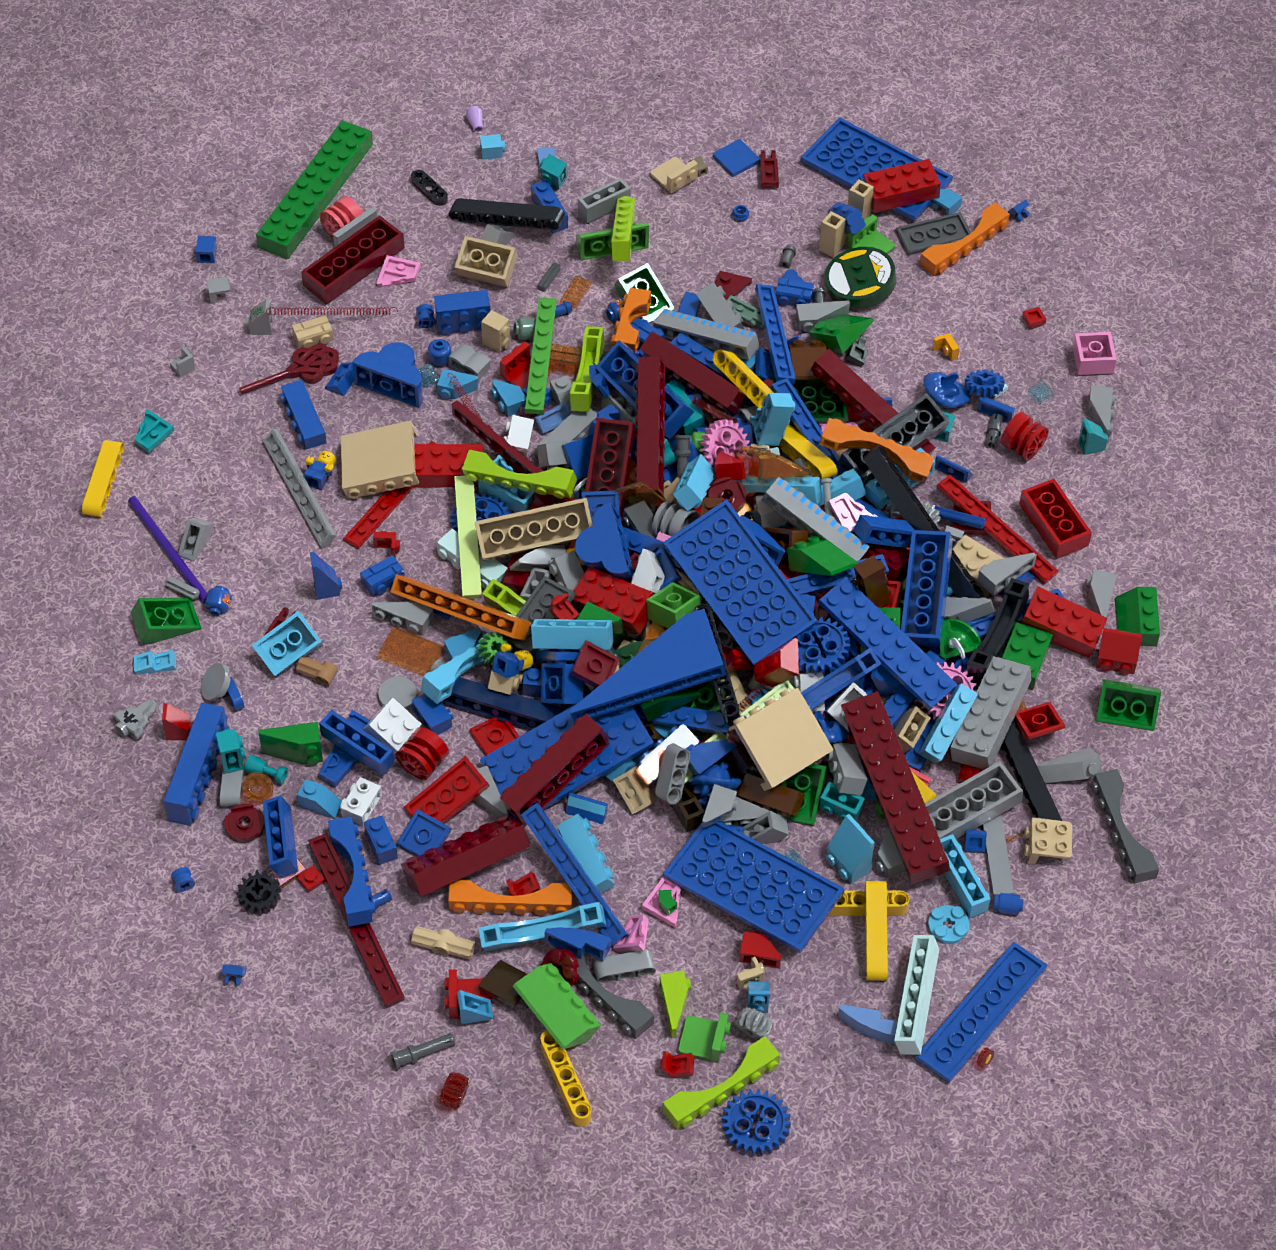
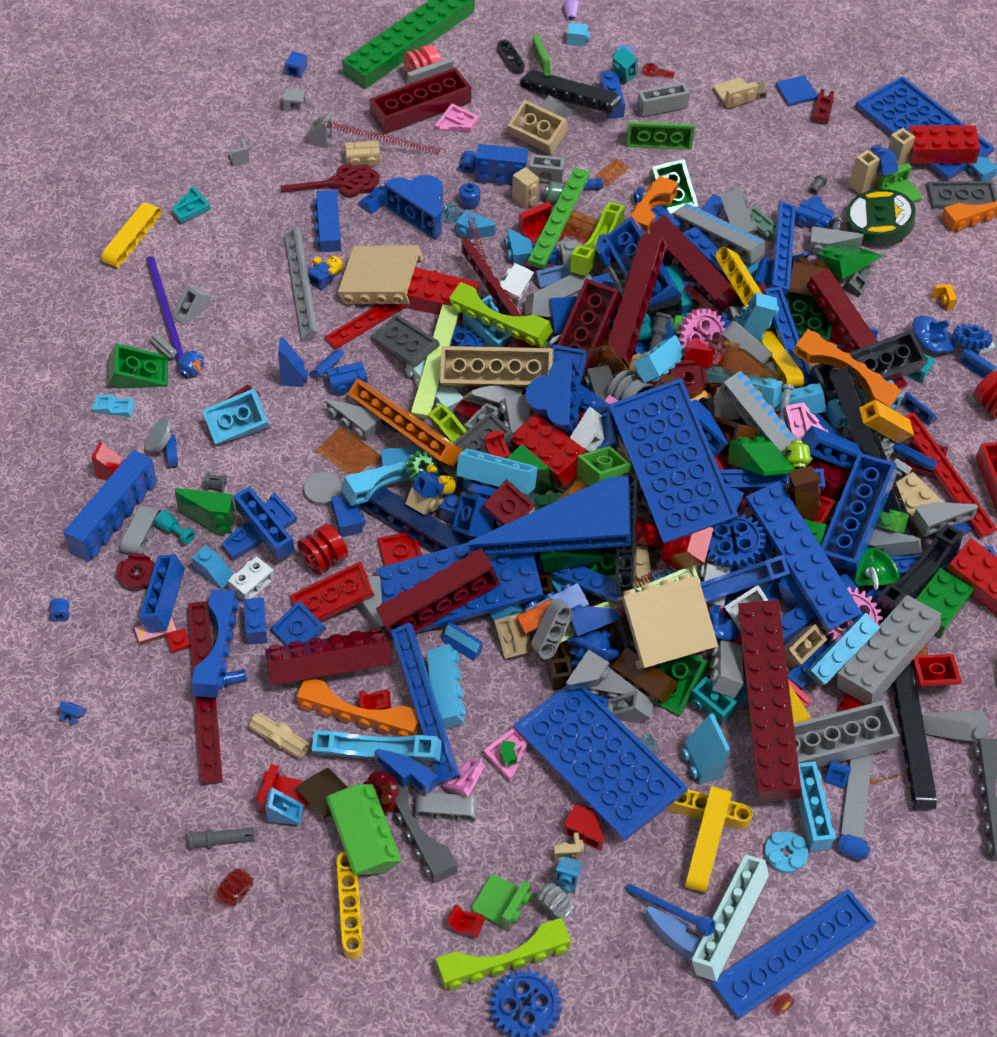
camera: 15 degrees right, 0 degrees up
light grey rock [111,700,158,740] -> none
teal brick [216,729,246,774] -> none
black gear [236,870,282,914] -> none
clear orange gear [242,772,273,803] -> none
medium nougat piece [296,656,338,687] -> none
white brick [362,698,422,754] -> none
red bracket [373,531,400,558] -> none
light grey brick [448,343,490,380] -> none
dark grey axle [537,263,561,291] -> none
lime arch [611,196,636,261] -> none
lime slope [659,970,691,1038] -> none
dark red wing [715,271,752,300] -> none
blue plate [732,205,749,221] -> none
light grey slope [876,829,905,878] -> none
dark grey pin [985,414,1003,449] -> none
tan bracket [1024,818,1072,864] -> none
none -> dark grey bush [204,472,227,492]
none -> blue tile [309,349,345,378]
none -> dark grey tile [370,314,440,368]
none -> light grey brick [529,154,565,183]
none -> bright green tile [532,35,550,76]
none -> blue piece [625,884,716,936]
none -> clear red plate [643,63,675,78]
none -> black tile [646,295,683,323]
none -> light grey beam [721,320,773,368]
none -> lime head [784,440,811,469]
none -> light orange brick [859,399,914,443]
none -> bright green brick [877,509,909,533]

